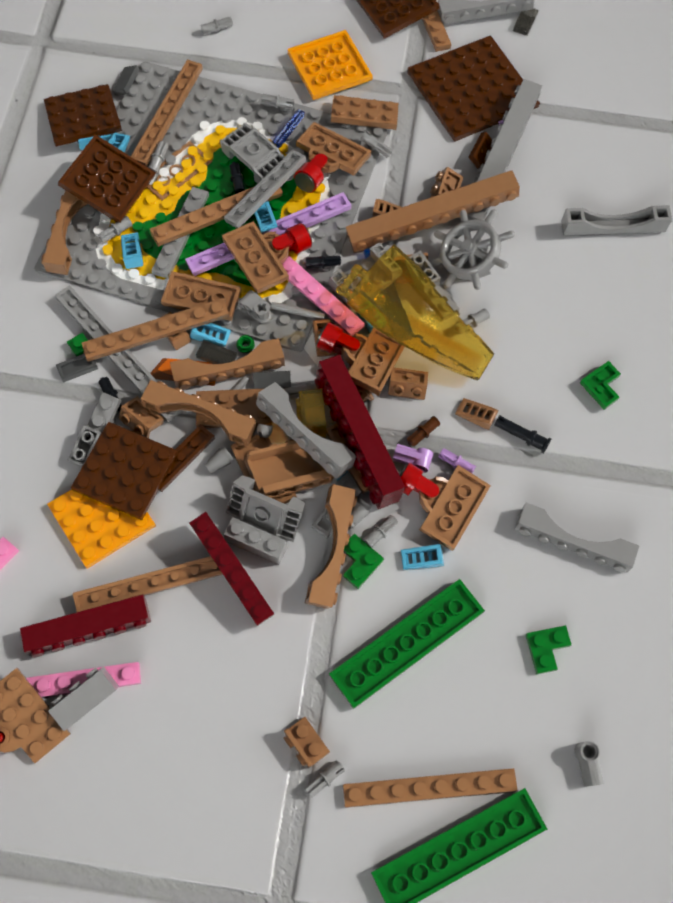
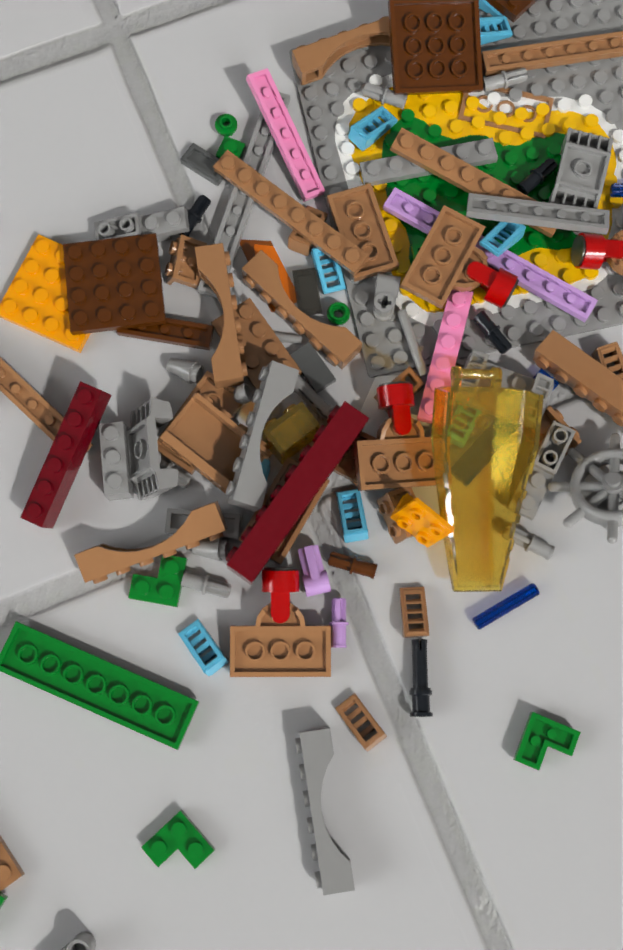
camera: 60 degrees right, 10 degrees up
none -> green plate [215,114,238,137]
none -> bright pink plate [246,68,325,202]
none -> medium nougat slope [335,693,387,752]
none -> medium azure slope [336,489,369,543]
none -> light orange bracket [390,493,455,548]
none -> clear blue axle [472,583,540,629]

